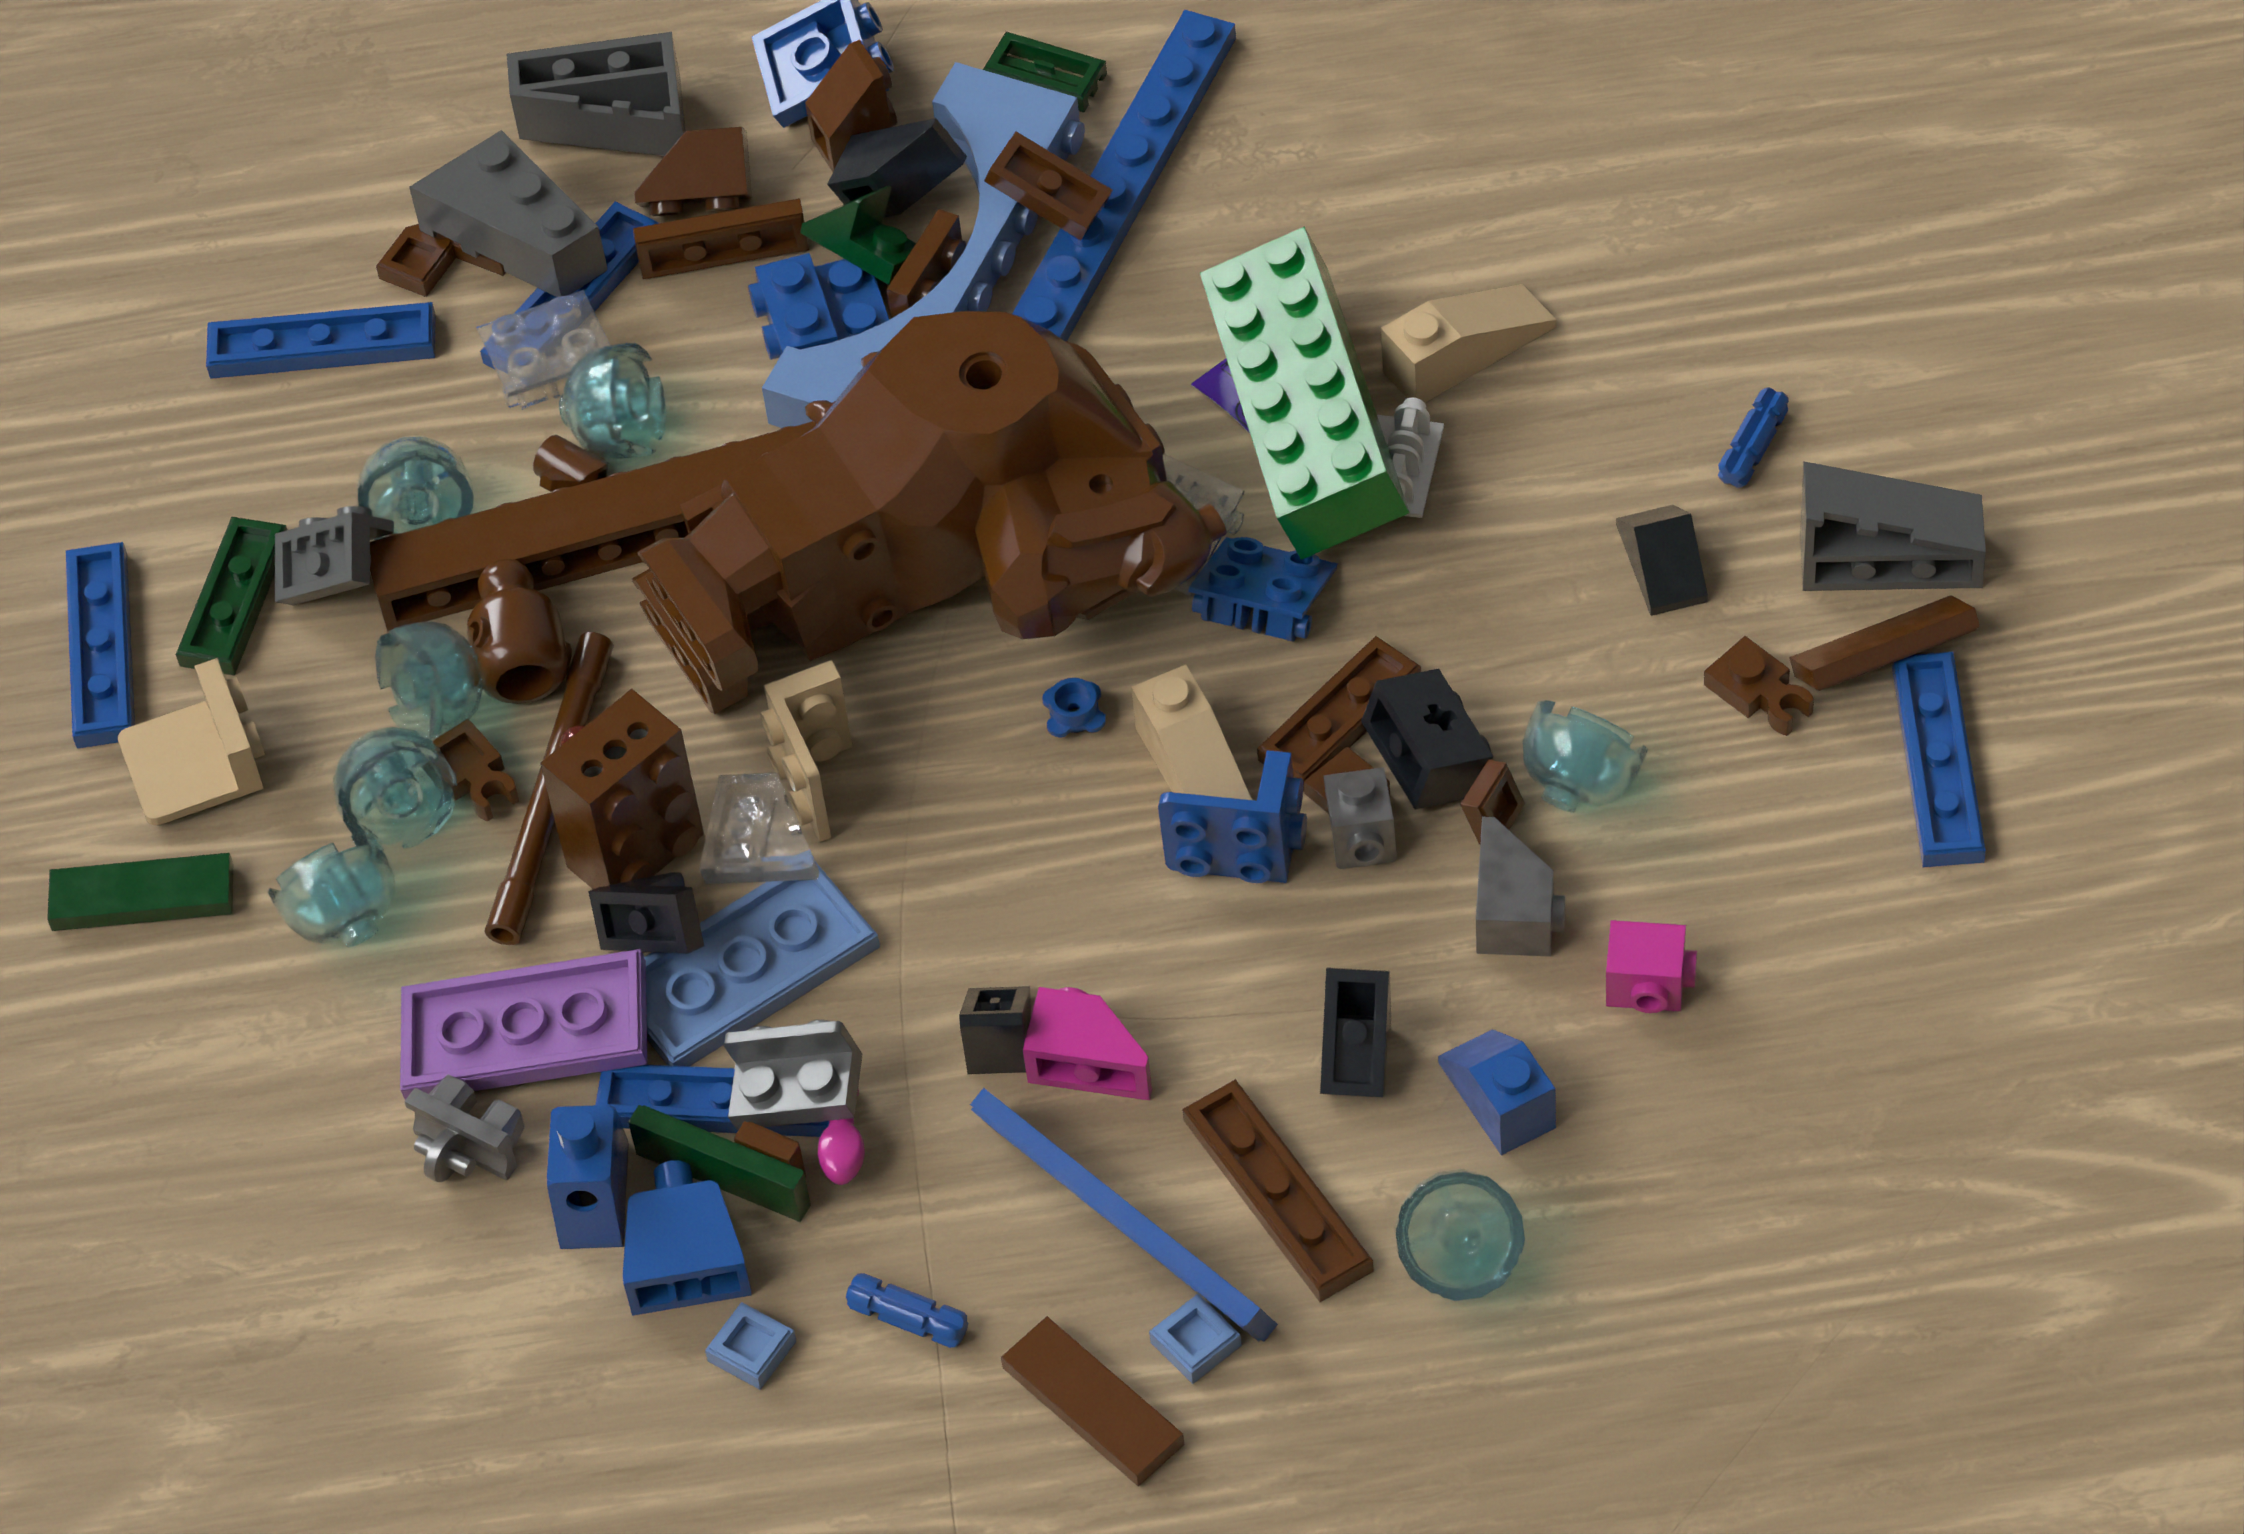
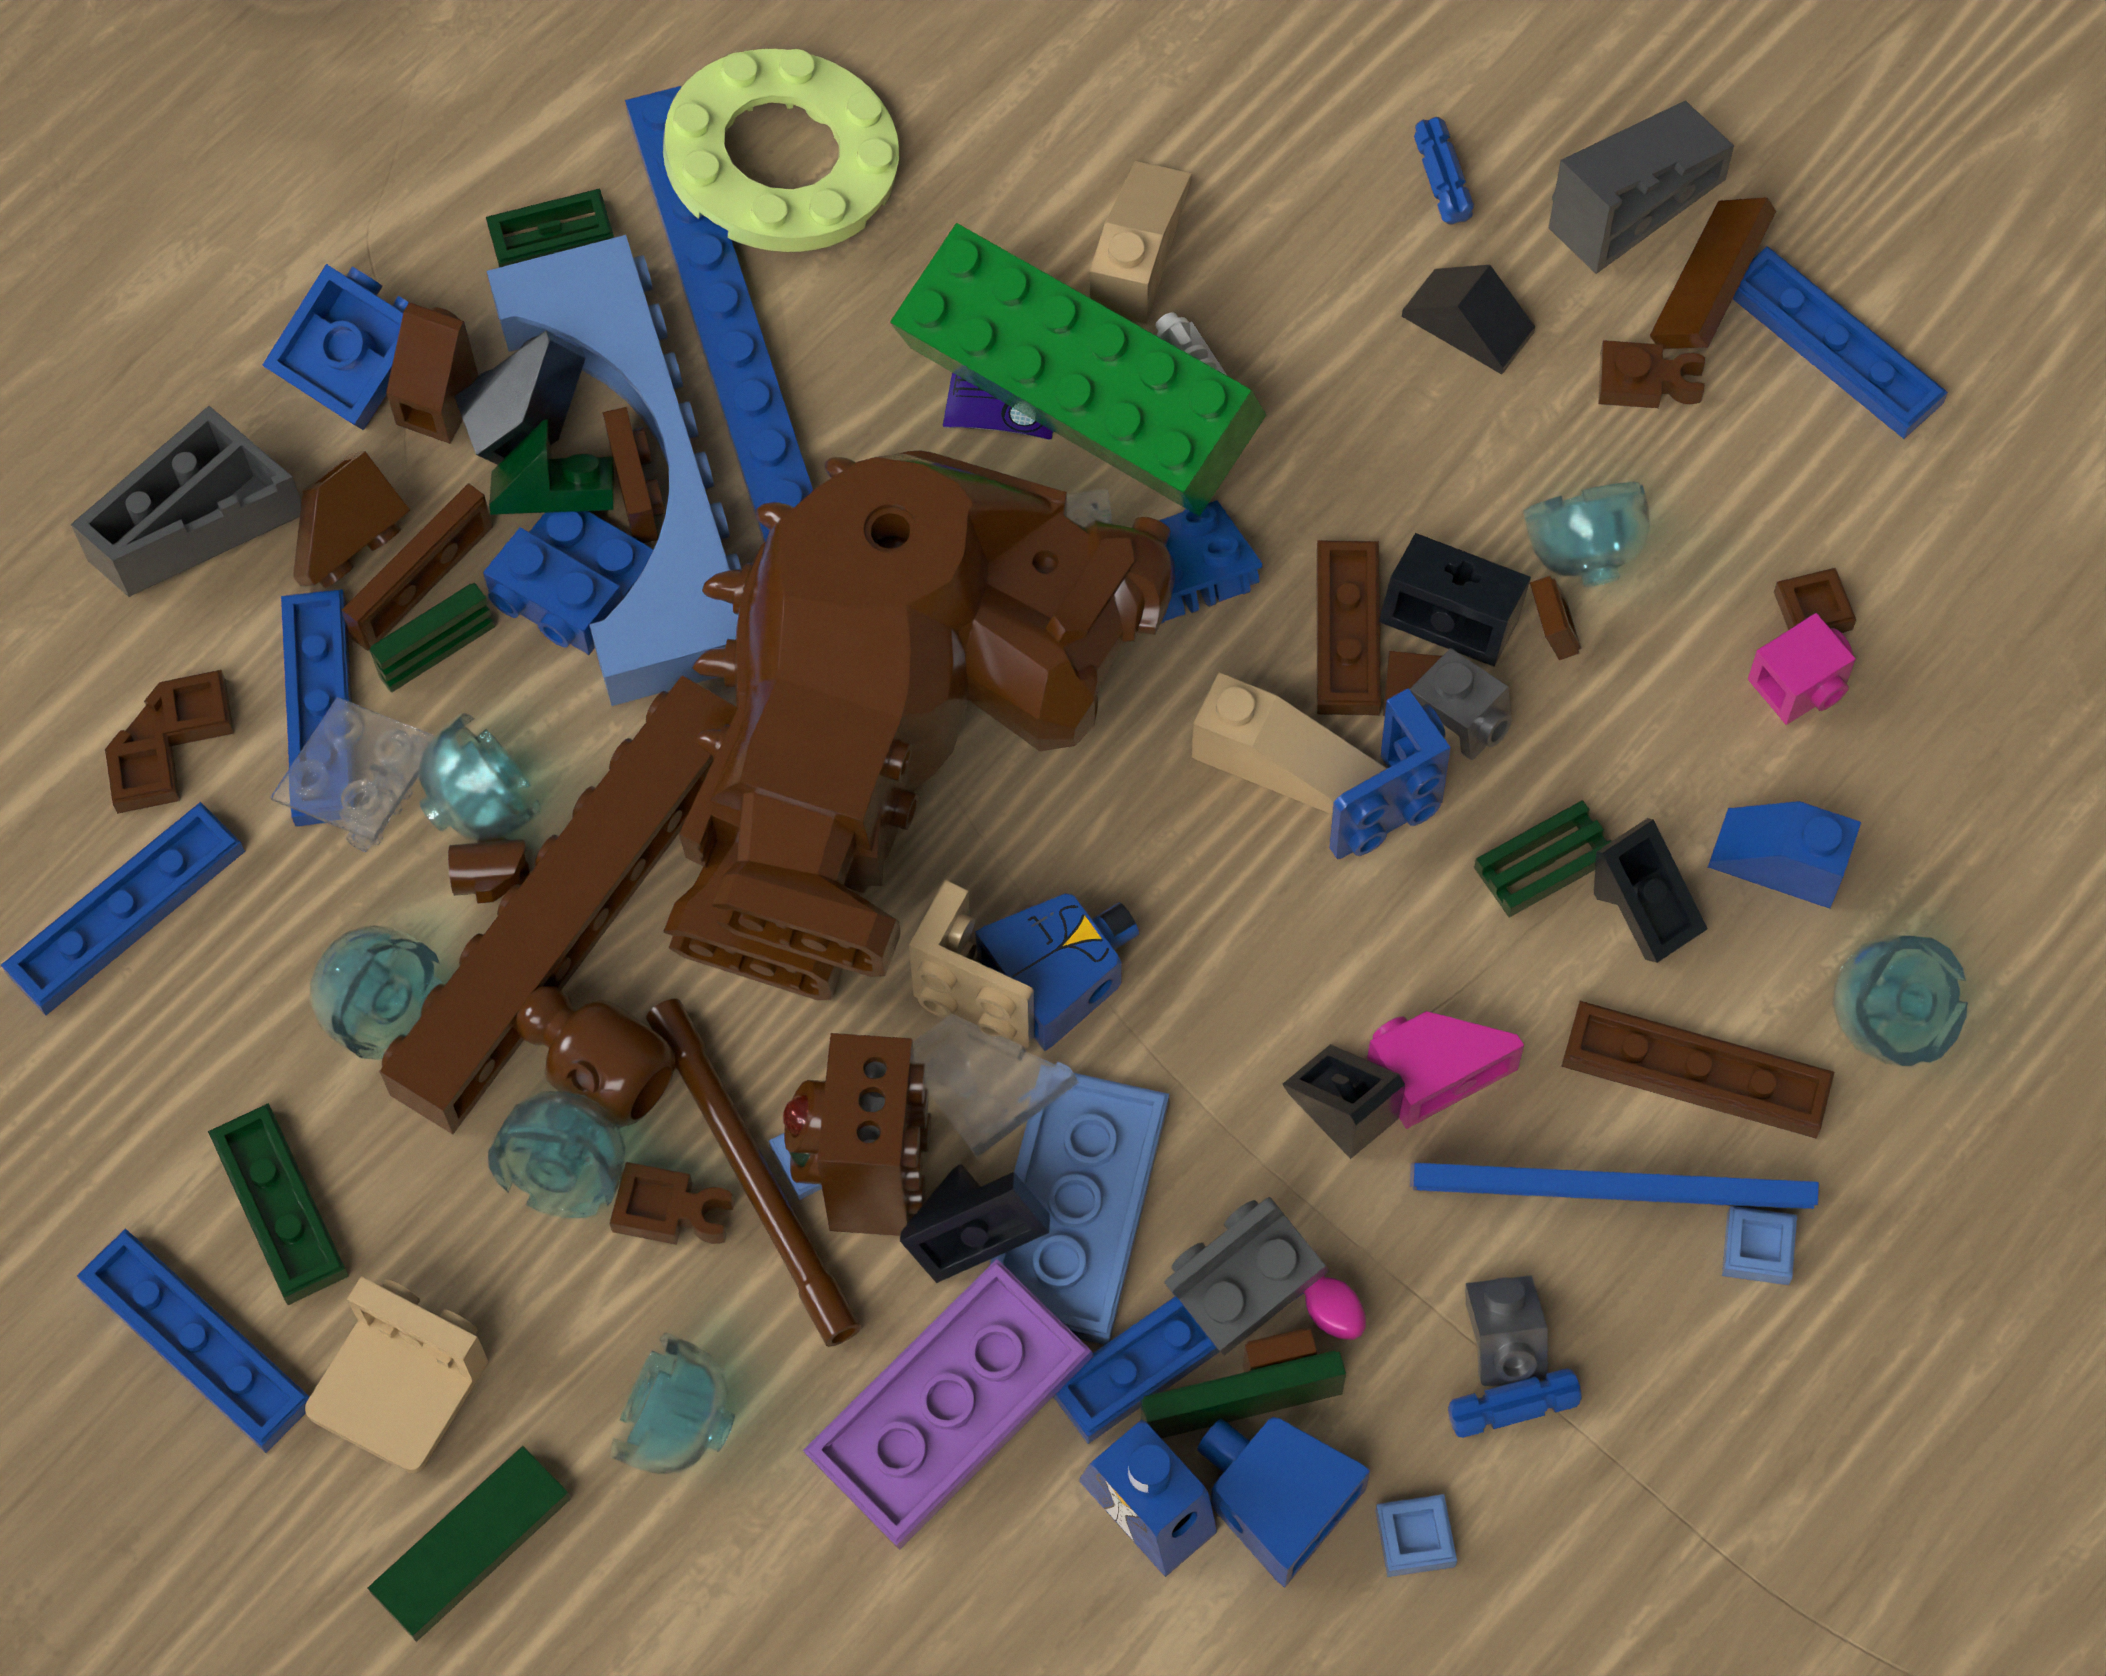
camera: 45 degrees left, 10 degrees up
dark grey bracket [275,506,394,606] -> none
clear light blue cylinder [333,727,457,850] -> none
flat silver hips [404,1074,525,1183] -> none
dark grey wedge [409,130,608,299] -> none
reddish brown plate [984,131,1112,240] -> none
reddish brown tile [1001,1316,1185,1486] -> none
blue plate [1042,678,1106,738] -> none
flat silver slope [1476,817,1565,957] -> none
none -> dark green tile [369,582,495,693]
none -> yellowish green plate [663,49,899,252]
none -> blue torso [975,893,1139,1051]
none -> flat silver bracket [1465,1275,1548,1386]
none -> dark green tile [1474,800,1612,918]
none -> reddish brown tile [1774,568,1856,633]

